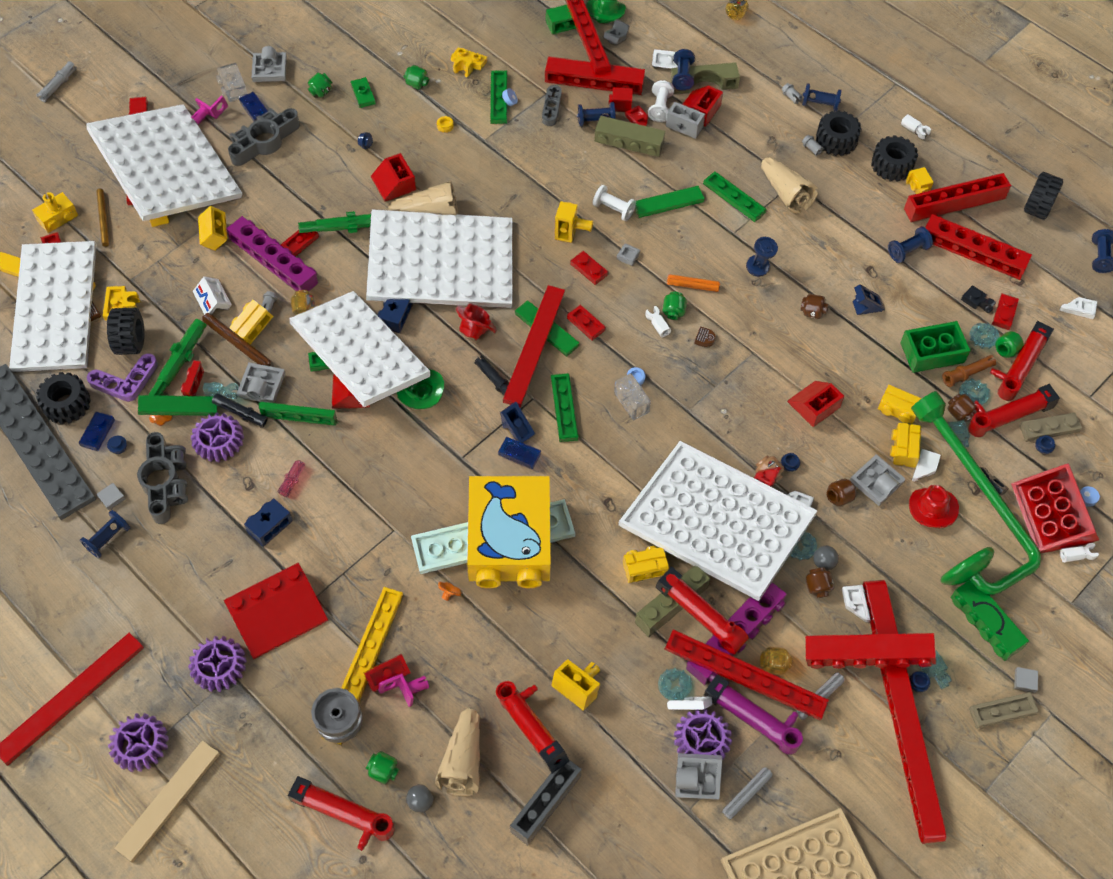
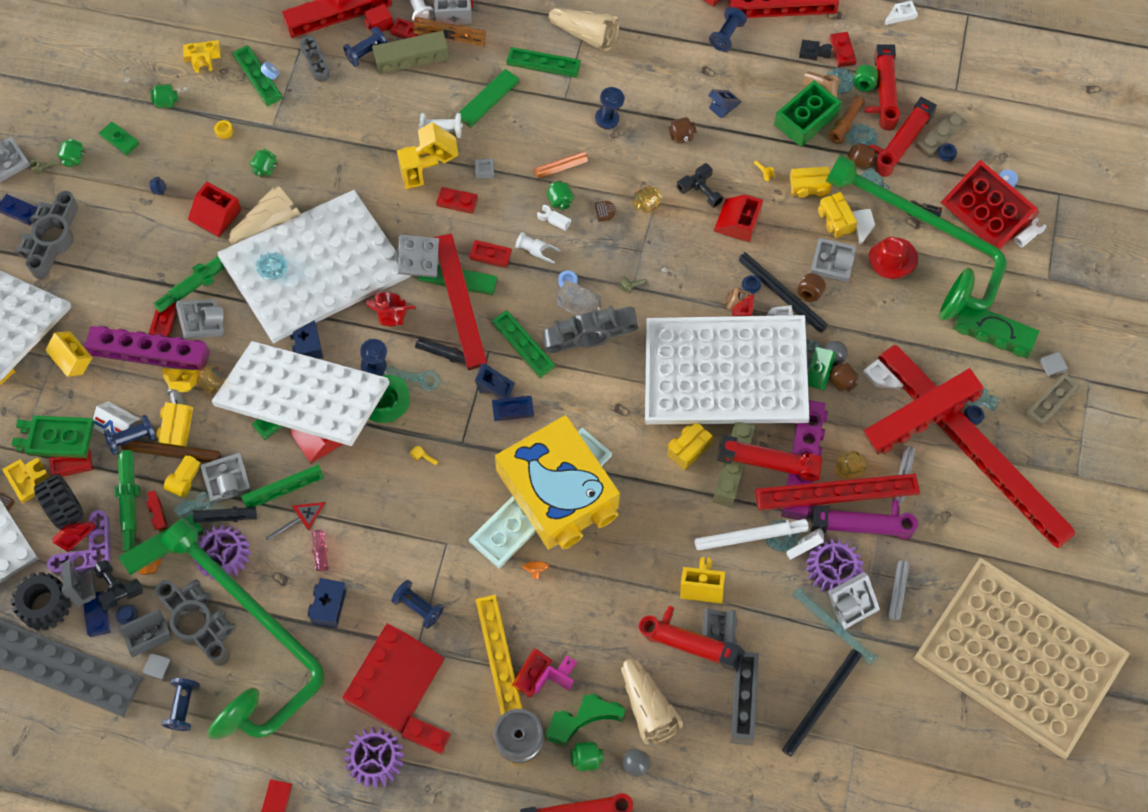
camera: 30 degrees left, 5 degrees up
none -> green tile [11,415,95,458]
none -> olive hand [29,159,58,174]
none -> red tile [49,449,94,477]
none -> red tile [52,521,96,552]
none -> dark grey bracket [60,560,96,607]
none -> black bar [94,560,143,611]
none -> dark blue hose [104,415,156,455]
none -> dark grey bracket [120,609,172,658]
none -> green piece [161,518,324,740]
none -> yellow wing [162,368,201,392]
none -> yellow piece [163,455,201,498]
none -> light grey plate [176,299,224,339]
none -> green head [250,148,278,178]
none -> clear light blue gear [256,252,288,280]
none -> piece [266,502,326,541]
none -> dark blue hose [360,339,387,376]
none -> clear light blue piece [384,366,440,391]
none -> dark blue hose [391,580,444,629]
none -> light grey plate [396,235,439,278]
none -> red plate [401,716,451,755]
none -> yellow hand [410,446,439,465]
none -> clear orange tile [414,17,486,47]
none -> yellow brick [415,122,459,163]
none -> white piece [515,232,560,264]
none -> dark grey piece [542,305,639,353]
none -> green arch [545,694,626,747]
none -> olive hand [619,277,647,293]
none -> clear yellow head [633,185,662,214]
none -> black bar [676,163,724,208]
none -> white axle [695,519,809,551]
none -> dark grey bracket [702,608,737,645]
none -> black axle [738,252,828,333]
none -> yellow hand [754,160,775,181]
none -> black axle [782,649,862,757]
none -> clear light blue bar [792,587,878,666]
none -> medium nougat piece [802,71,839,97]
none -> green plate [807,347,836,391]

